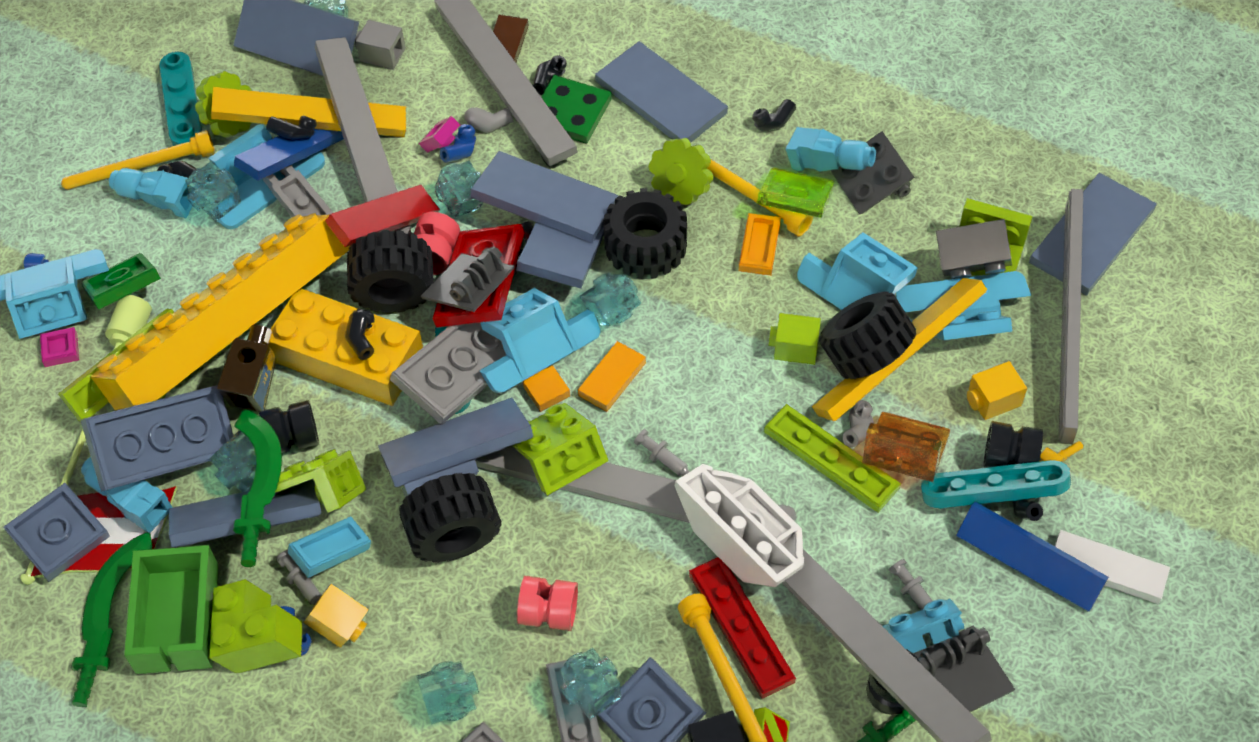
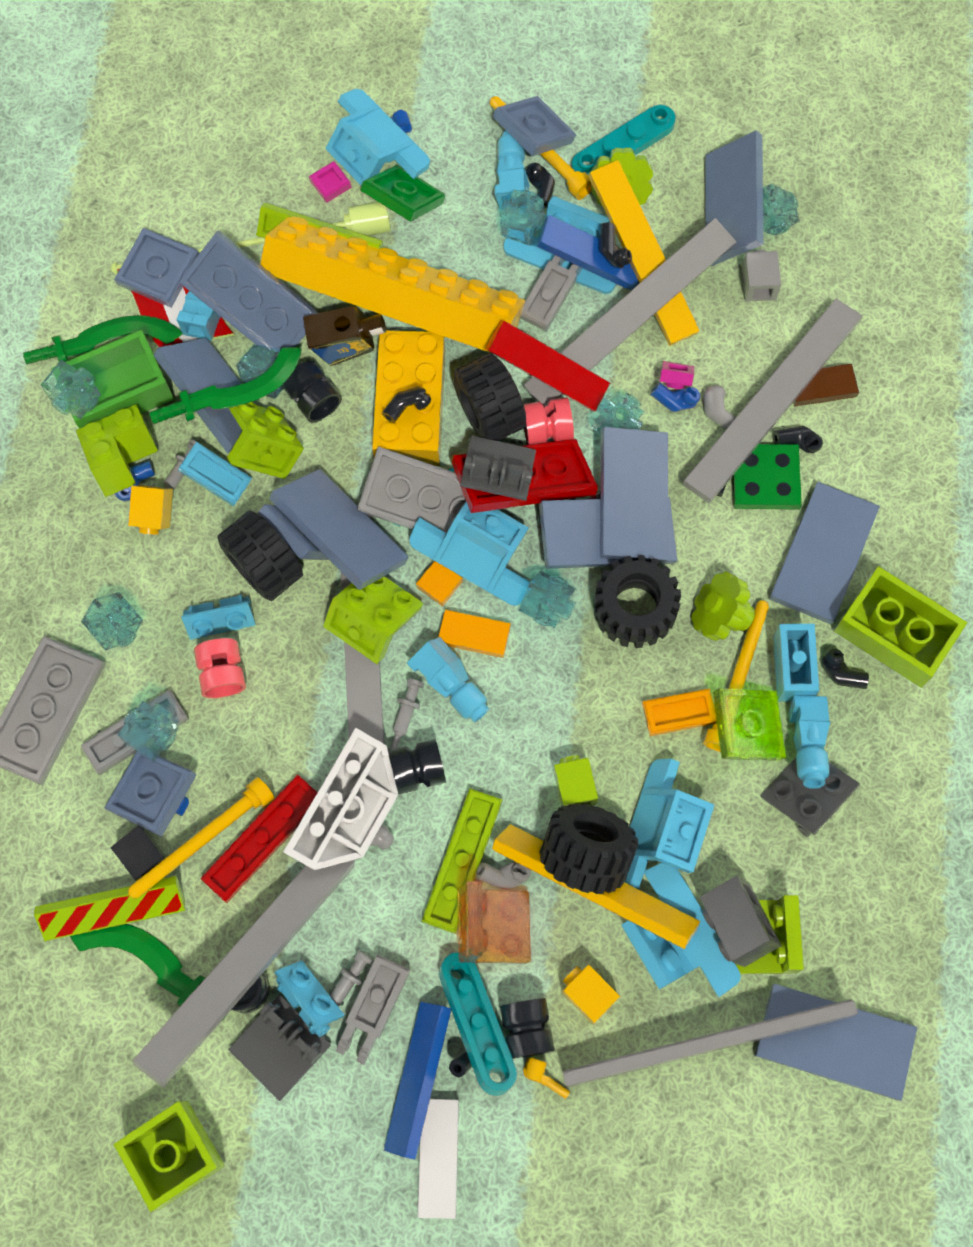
camera: 70 degrees right, 15 degrees up
none -> clear light blue brick [40,360,101,420]
none -> medium azure hinge [181,594,256,640]
none -> light grey hinge [336,955,411,1065]
none -> black wheel [388,739,446,795]
none -> medium azure piece [407,637,490,723]
none -> sand blue tile [493,96,576,156]
none -> medium azure brick [773,624,819,702]
none -> lime brick [834,566,968,688]

